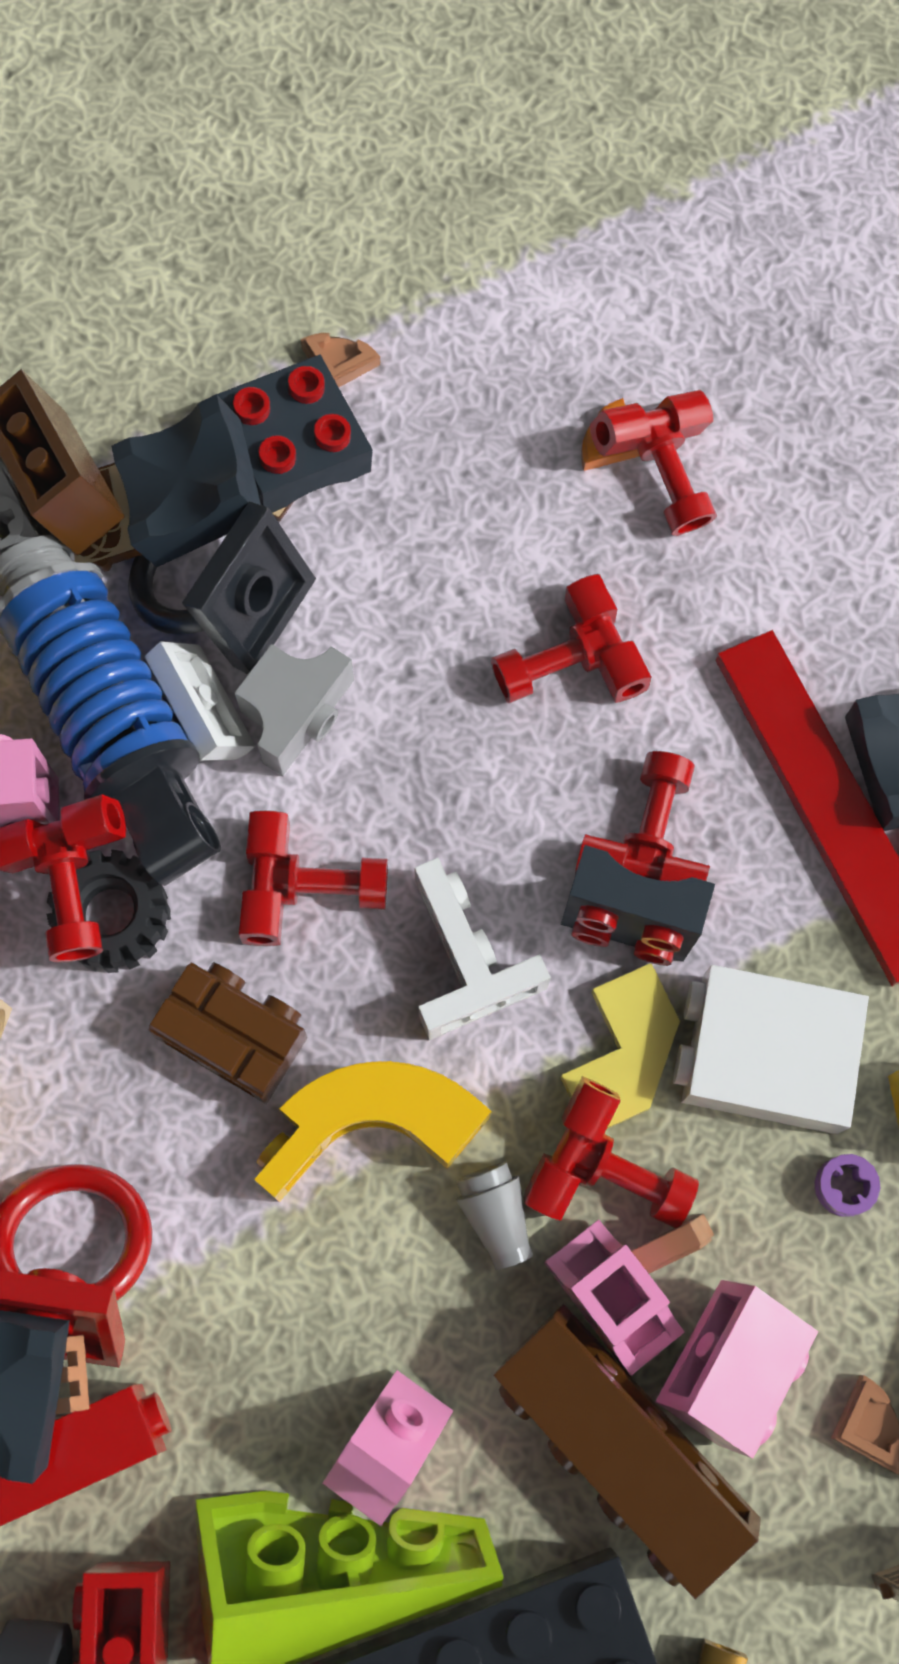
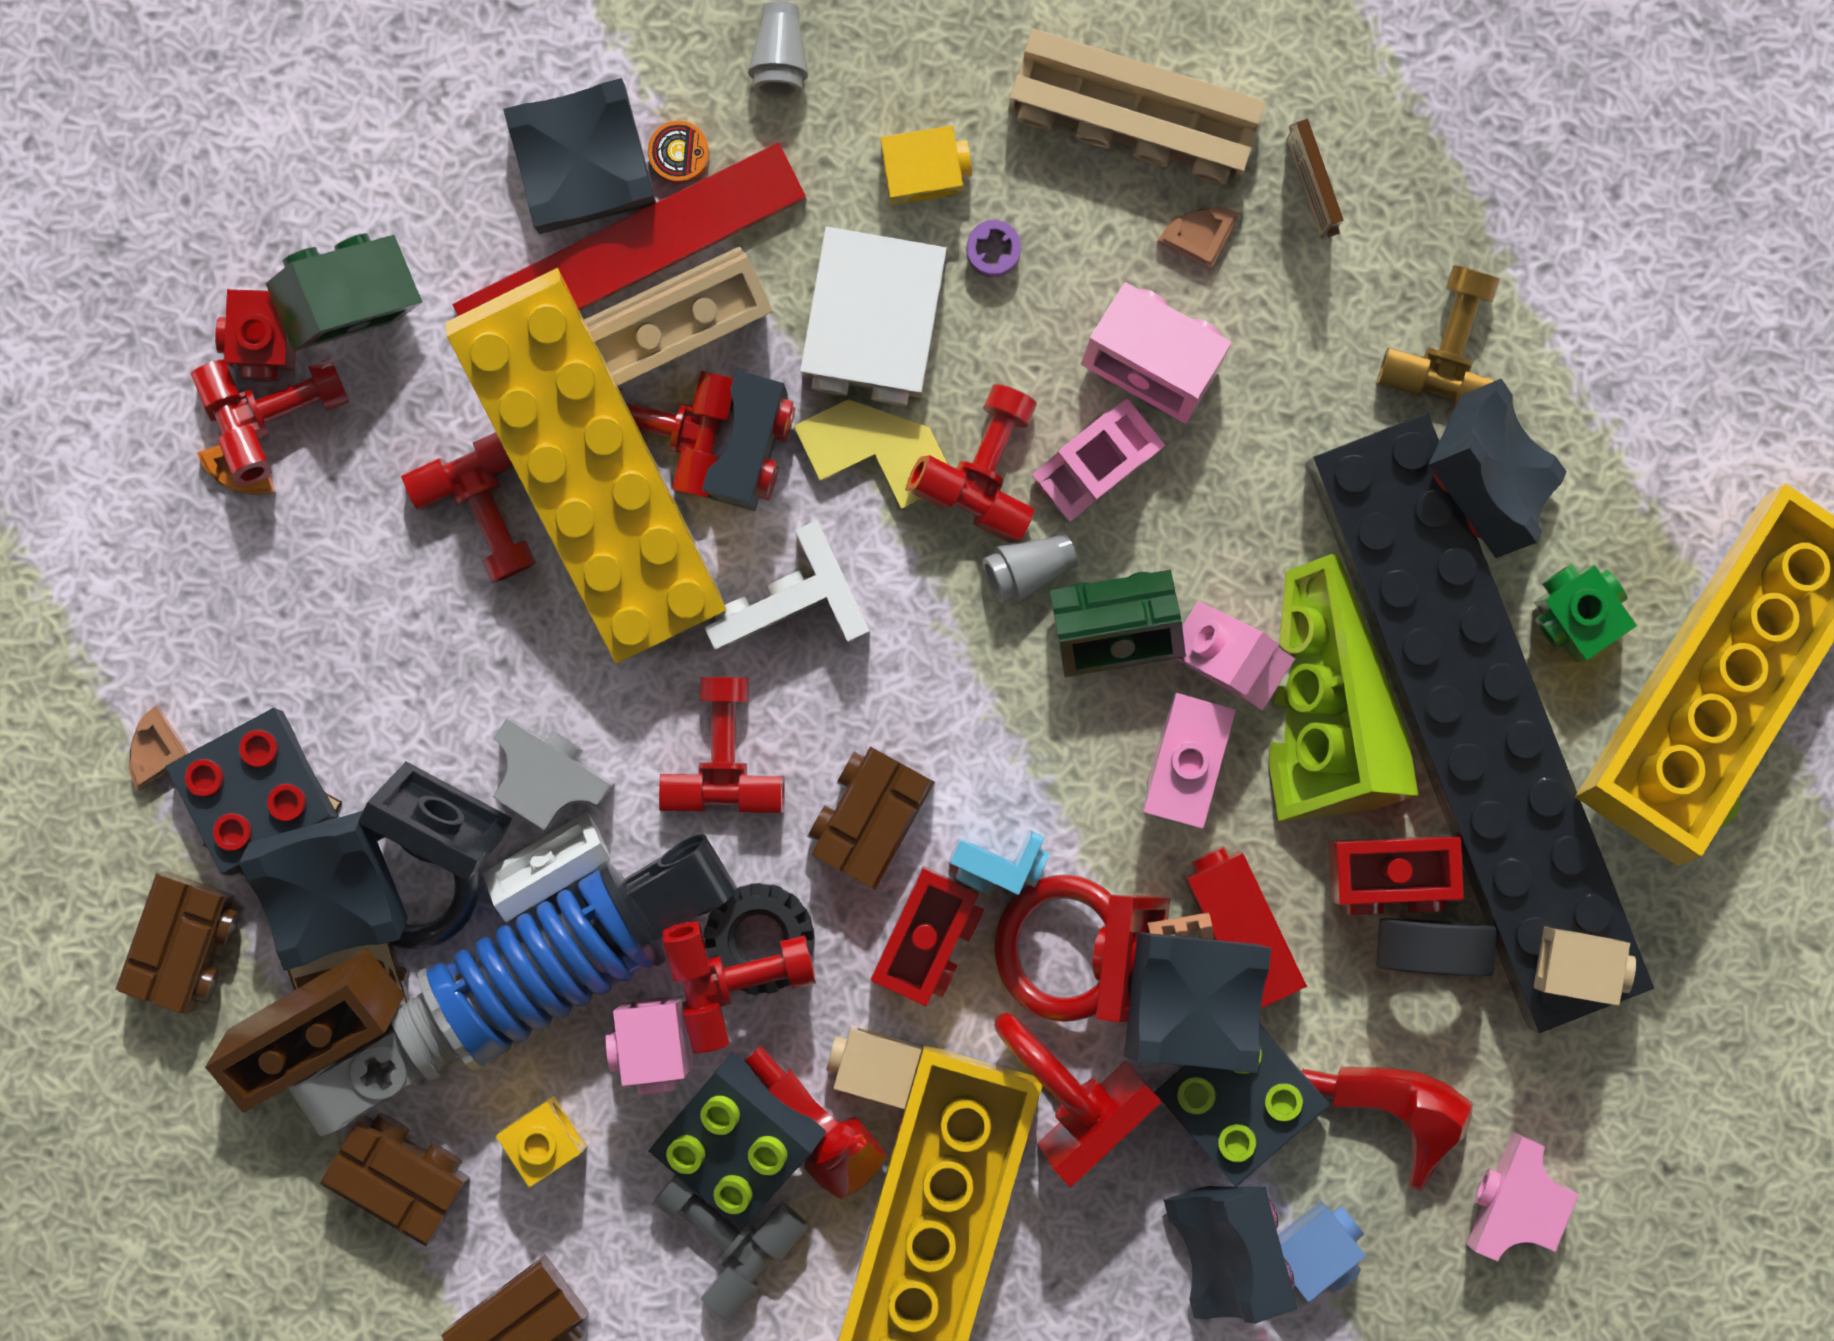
camera: 90 degrees left, 15 degrees up
yellow arch [254,1061,492,1202] -> none
reddish brown brick [493,1304,761,1600] -> none
nougat tile [632,1214,714,1274] -> none
none -> reddish brown brick [115,871,239,1014]
none -> red brick [215,289,296,381]
none -> dark green brick [265,233,422,351]
none -> yellow brick [445,268,727,664]
none -> tan brick [584,246,773,386]
none -> red brick [870,866,984,1007]
none -> medium azure bracket [949,830,1050,895]
none -> dark green brick [1050,569,1186,678]
none -> bright pink brick [1142,693,1236,829]

